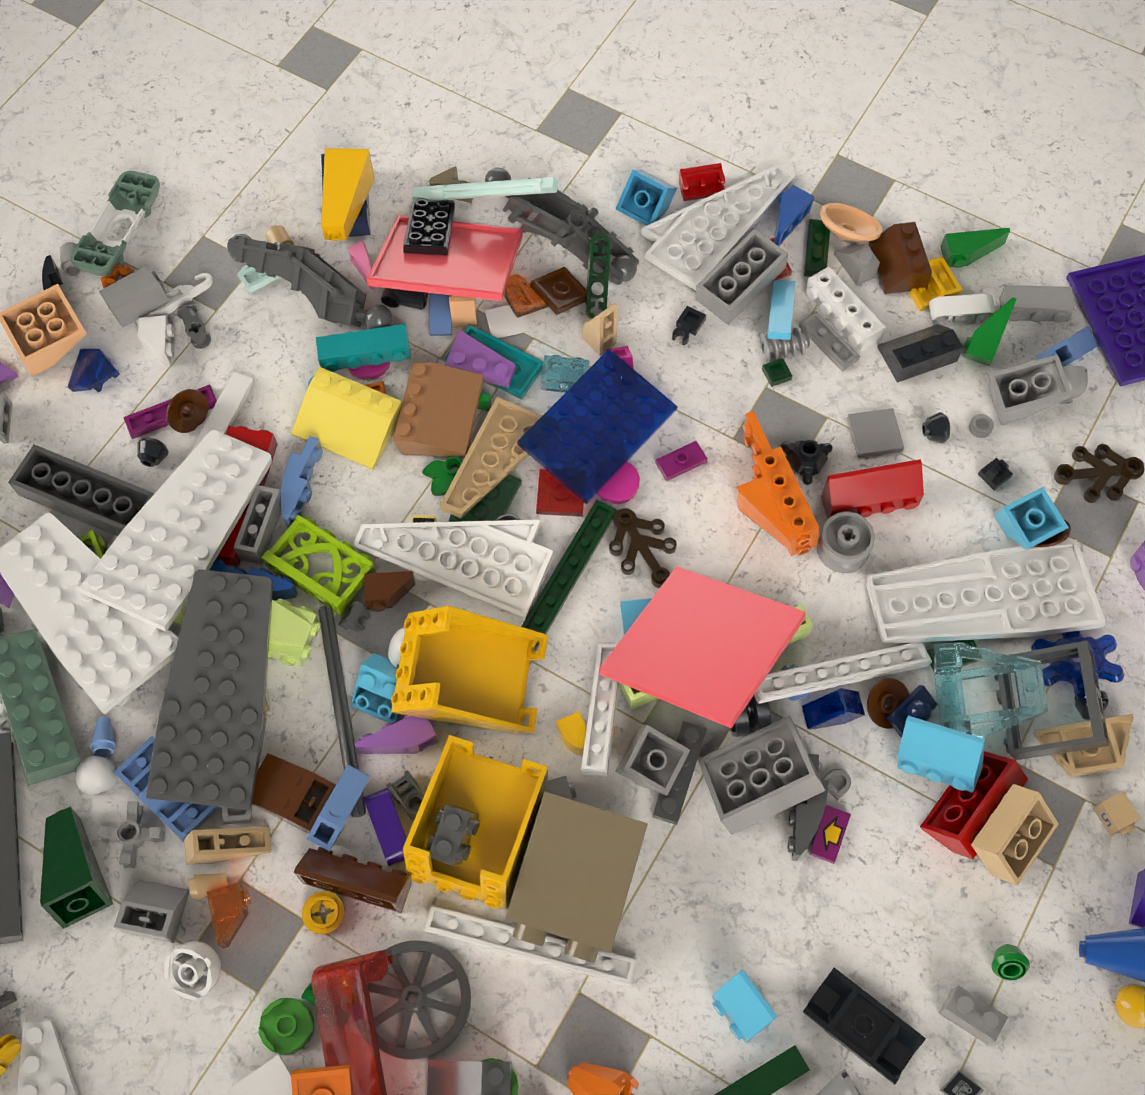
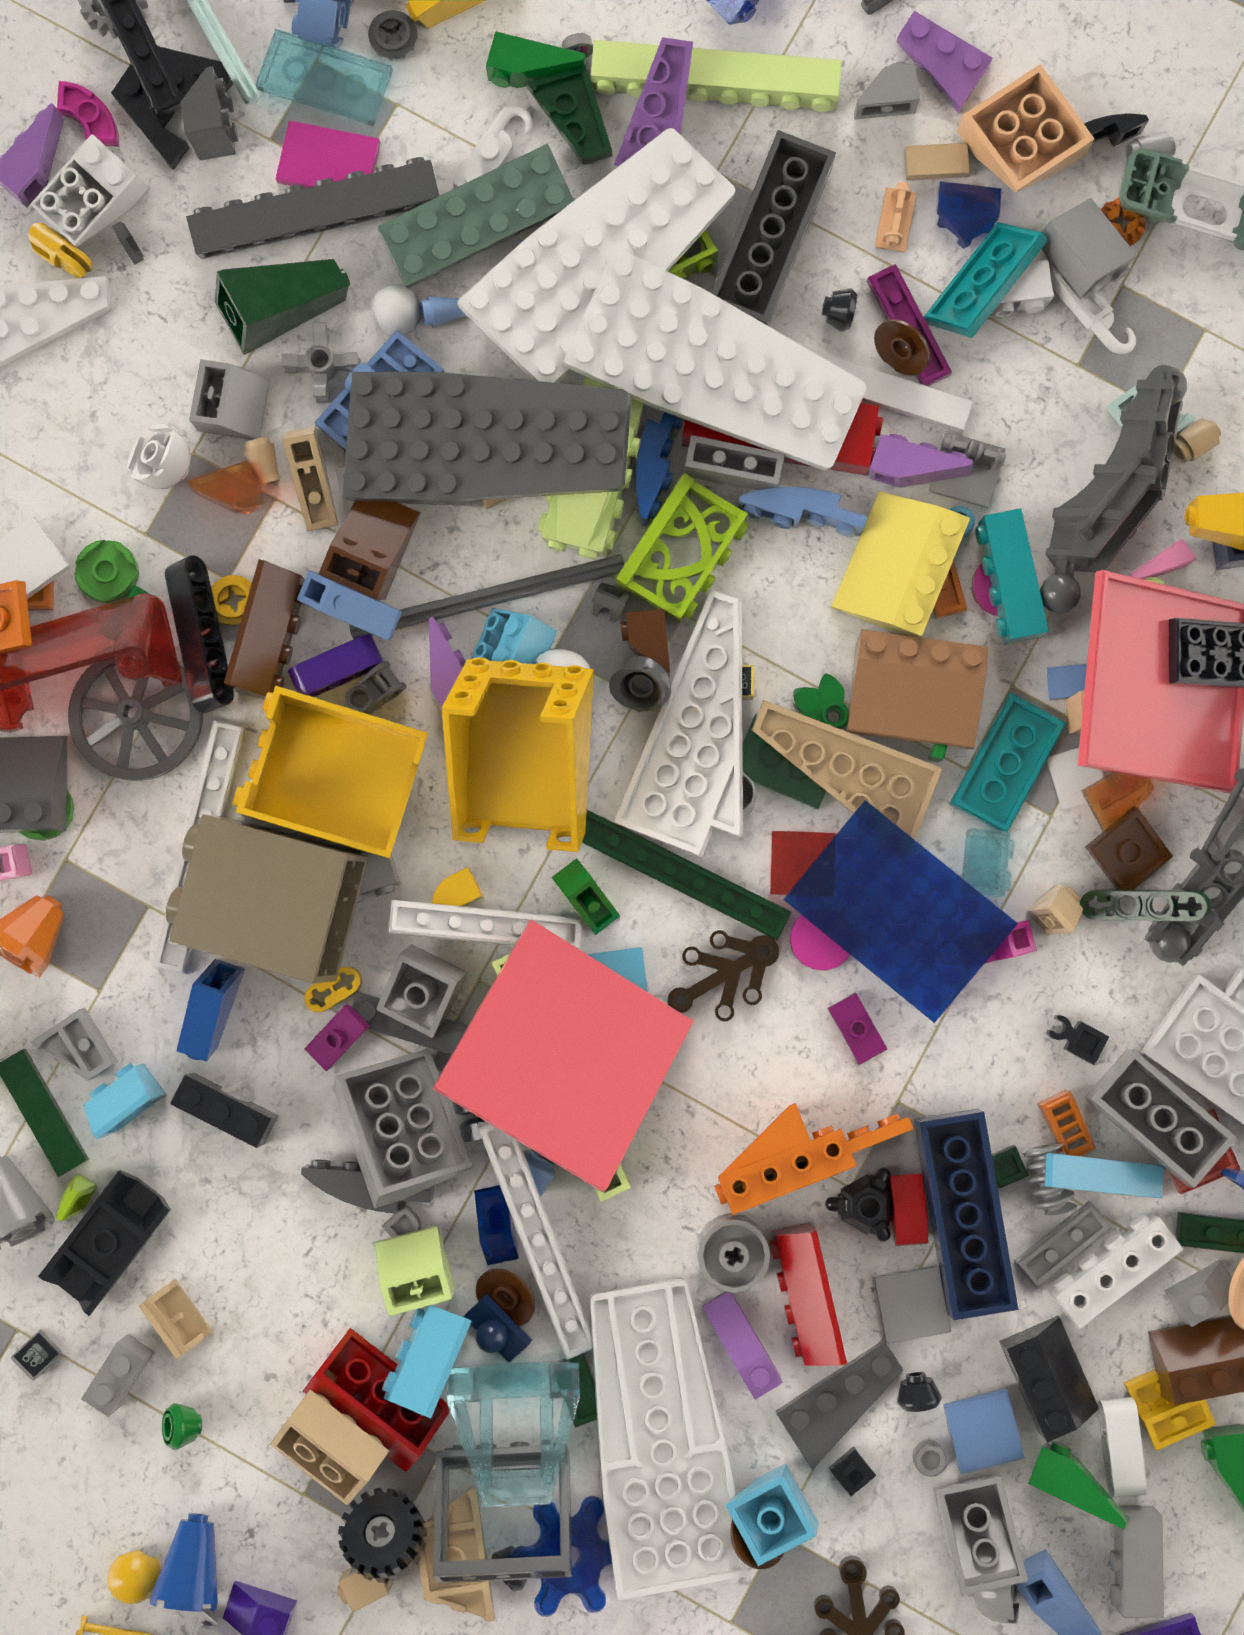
camera: 90 degrees right, 20 degrees up
dark grey connector [177,303,211,349] -> none
dark grey brick [426,805,480,866] -> none
medium lavender wing [445,330,516,388] -> none
magenta tile [809,805,851,864] -> none
none -> light grey wing [31,1008,118,1081]
none -> lime slope [56,1174,97,1222]
none -> tan hinge [139,1279,213,1360]
none -> black beam [165,555,234,713]
none -> black arch [170,1072,279,1148]
none -> blue slope [176,959,245,1062]
none -> yellow beam [304,967,362,1012]
none -> magenta plate [304,1003,370,1072]
none -> black bush [338,1488,427,1583]
none -> yellowish green slope [375,1225,456,1316]
none -> green slope [551,858,620,935]
none -> dark grey piece [609,656,671,712]
none -> medium lavender slope [702,1292,783,1399]
none -> dark grey wing [776,1339,903,1470]
none -> medium lavender slope [869,434,973,488]
none -> light nougat hinge [875,182,917,253]
none -> red slope [888,1173,929,1246]
none -> tan tile [904,143,969,180]
none -> dark blue brick [914,1109,1019,1320]
none -> teal tile [924,222,1048,338]
none -> light grey hinge [928,432,1006,508]
none -> medium blue slope [943,1388,1024,1474]
none -> orange slope [1037,1089,1096,1156]

